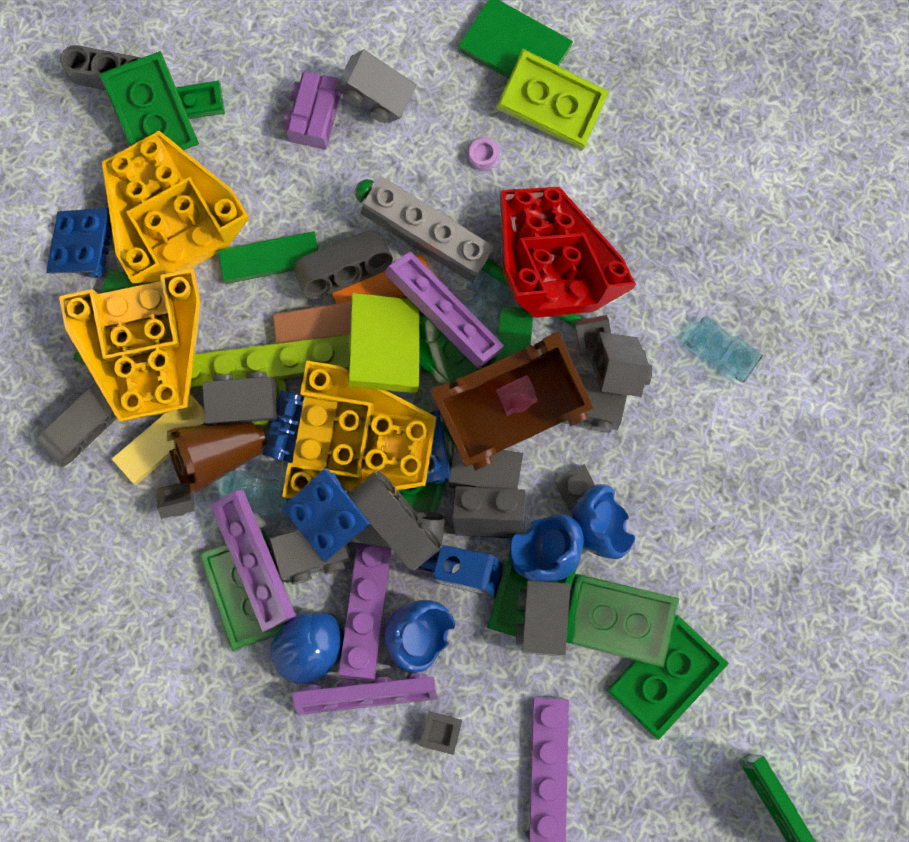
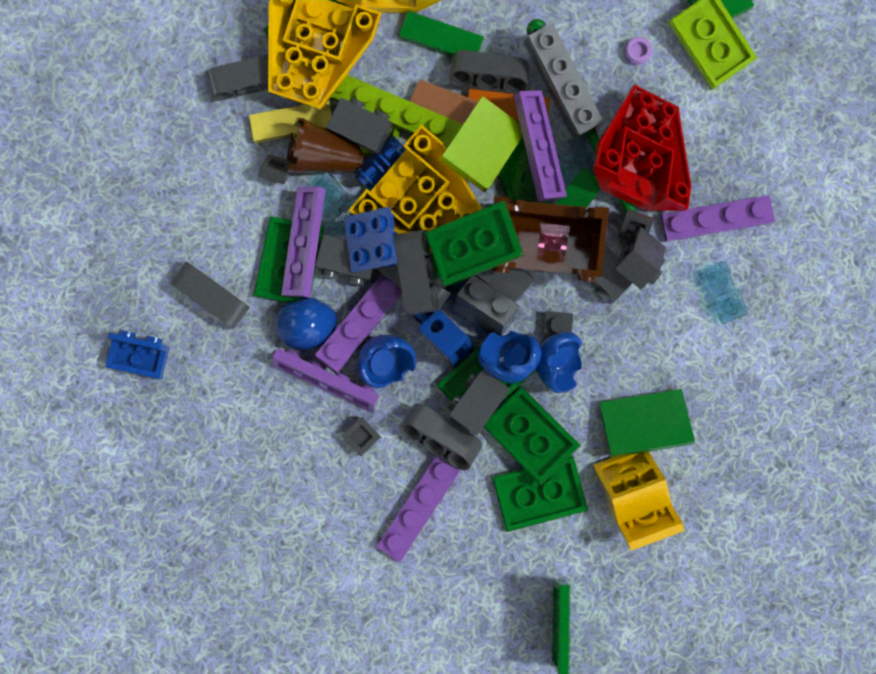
camera: 30 degrees right, 5 degrees up
none -> blue bracket [105,330,170,380]
none -> dark grey beam [170,261,250,330]
none -> dark grey beam [399,403,482,471]
none -> green tile [425,201,525,286]
none -> yellow bracket [593,452,685,551]
none -> green tile [599,389,695,458]
none -> medium lavender plate [660,195,775,242]

